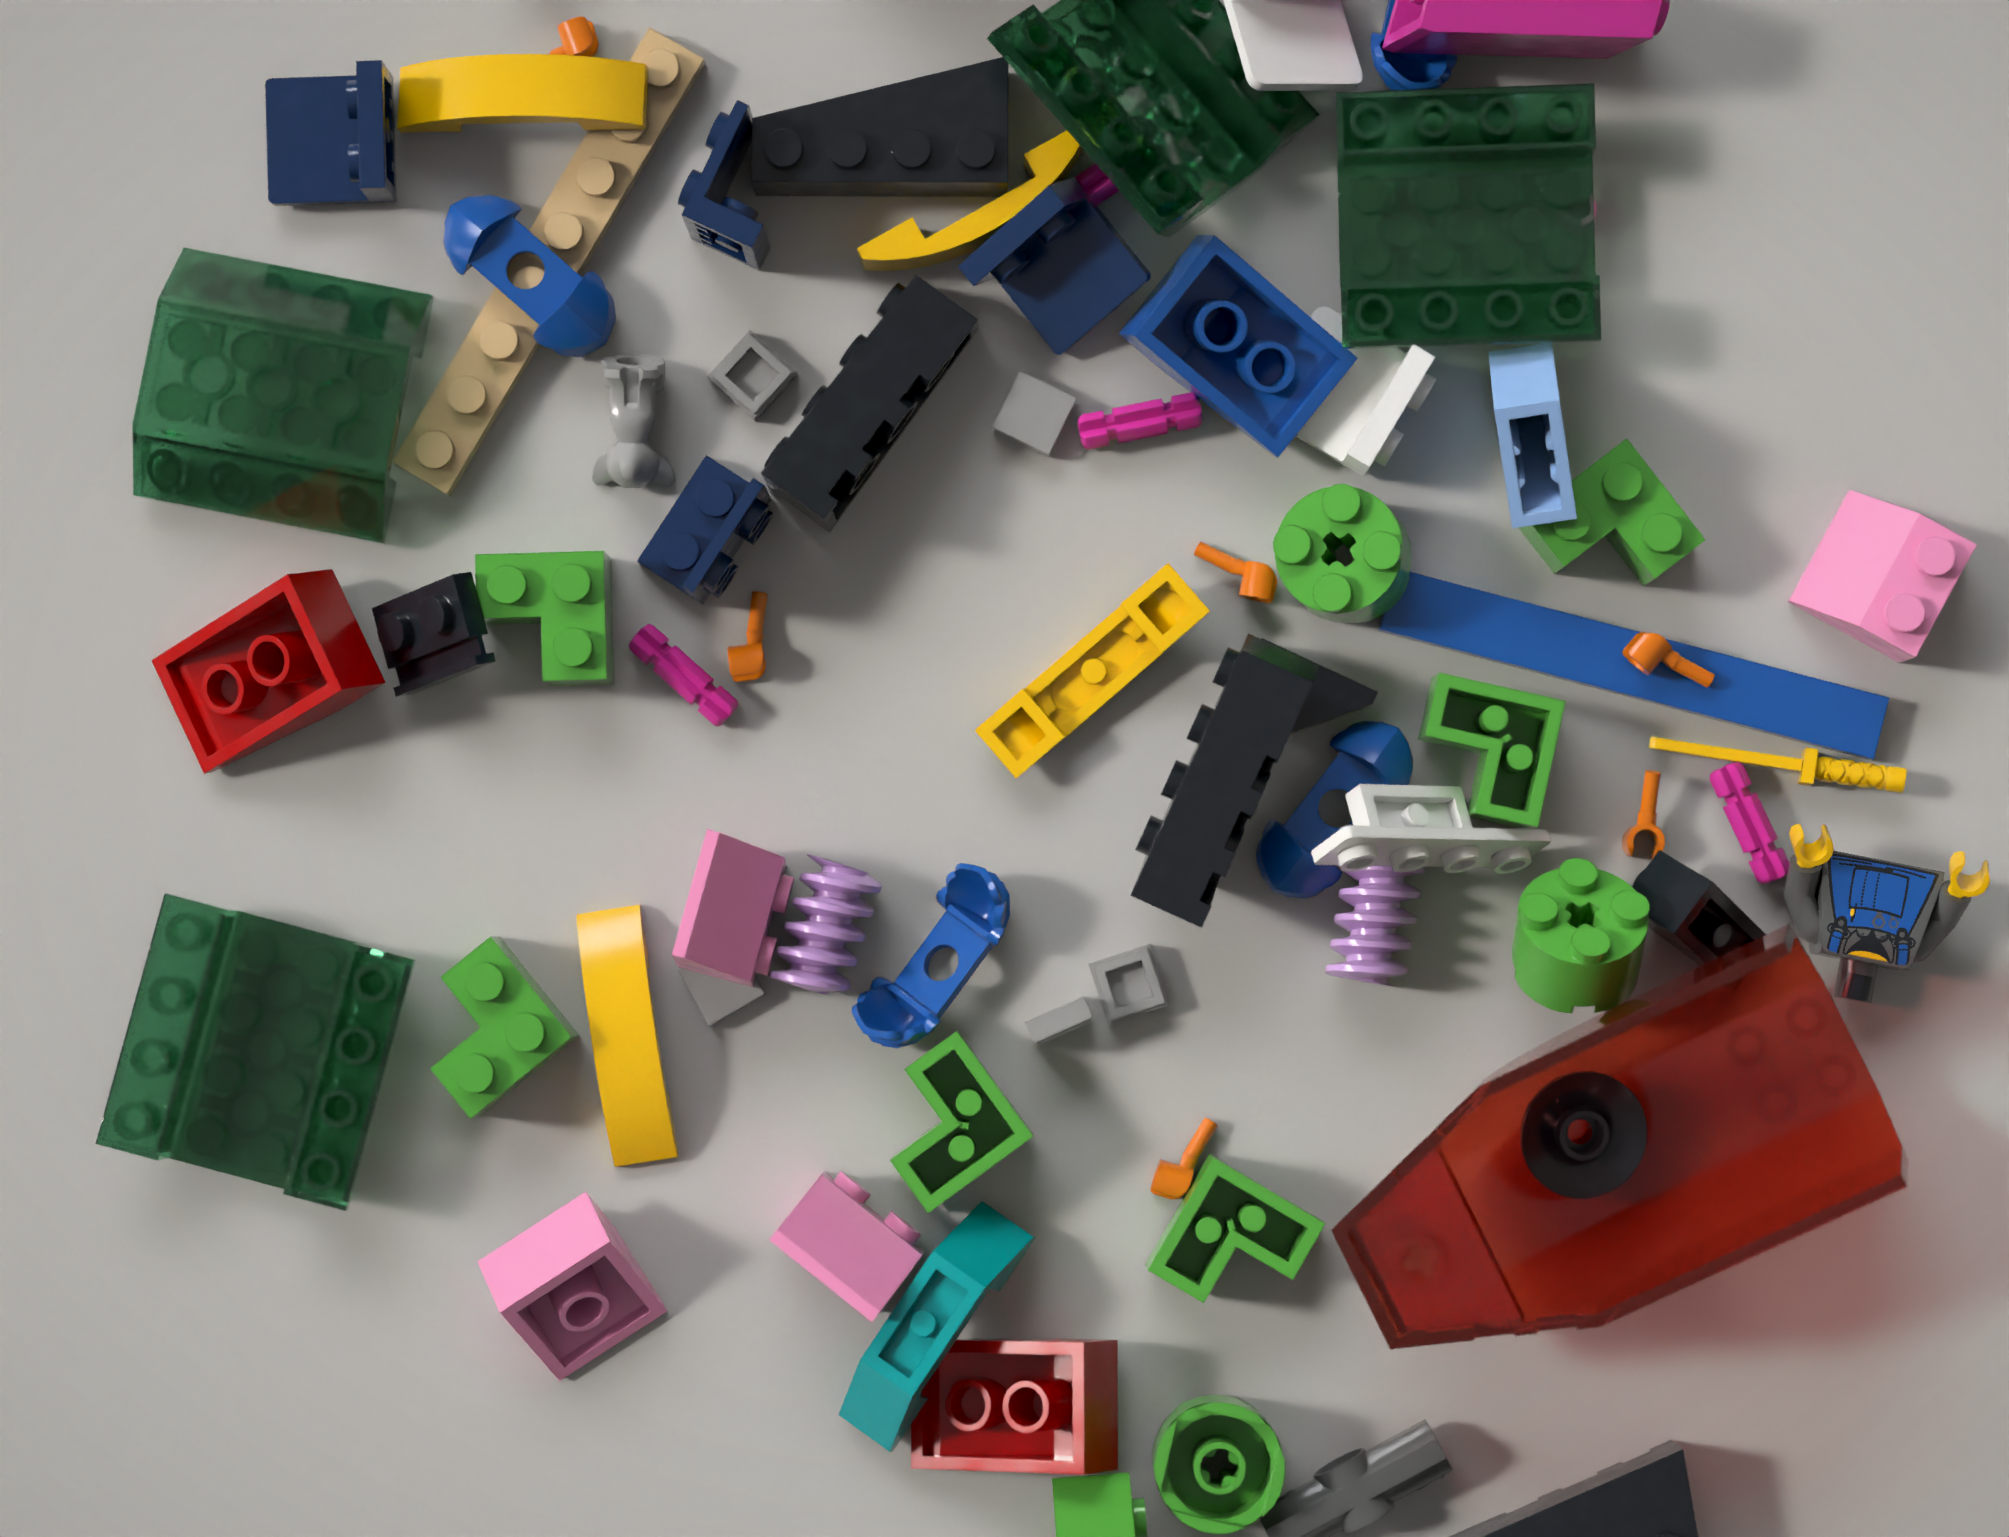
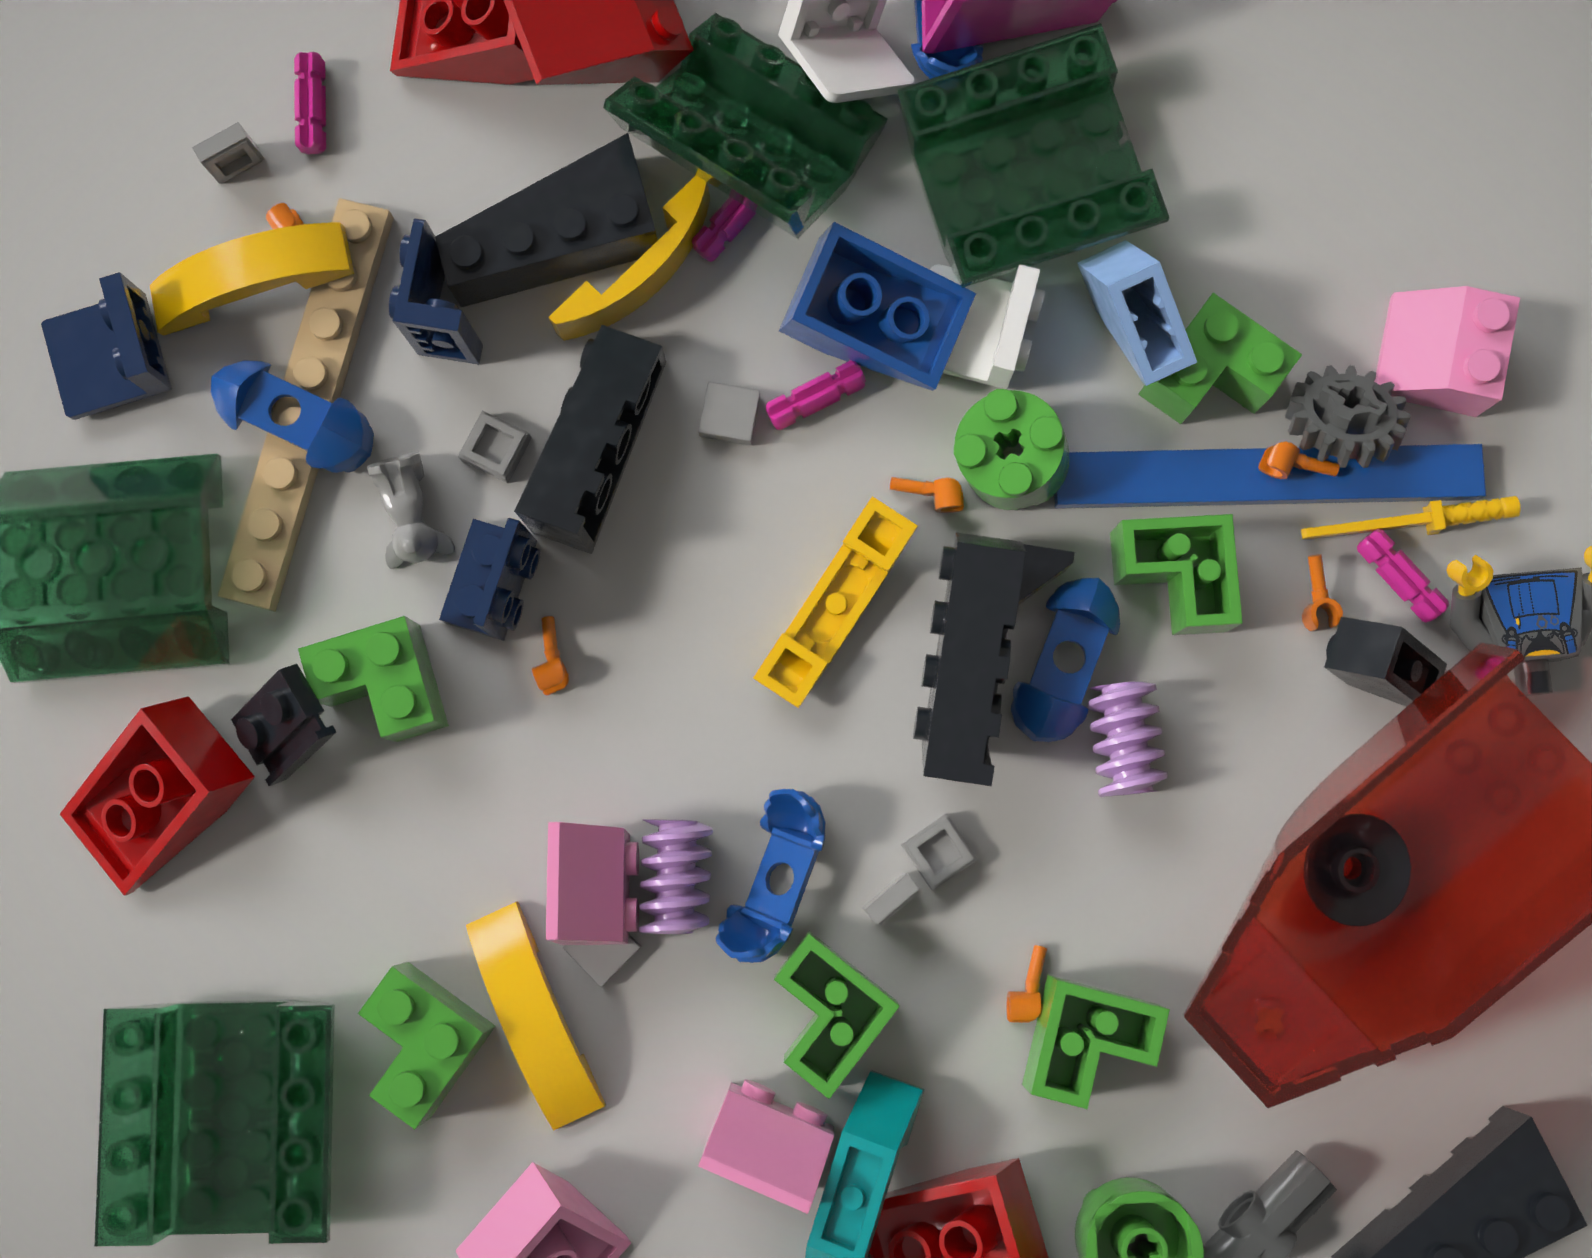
camera: 15 degrees left, 5 degrees down
dark pink axle [628,624,739,726] -> none
dark blue bracket [958,177,1151,355] -> none
white bracket [1311,784,1551,874] -> none
bright green brick [1512,858,1649,1014] -> none
none -> dark grey gear [1285,365,1411,468]

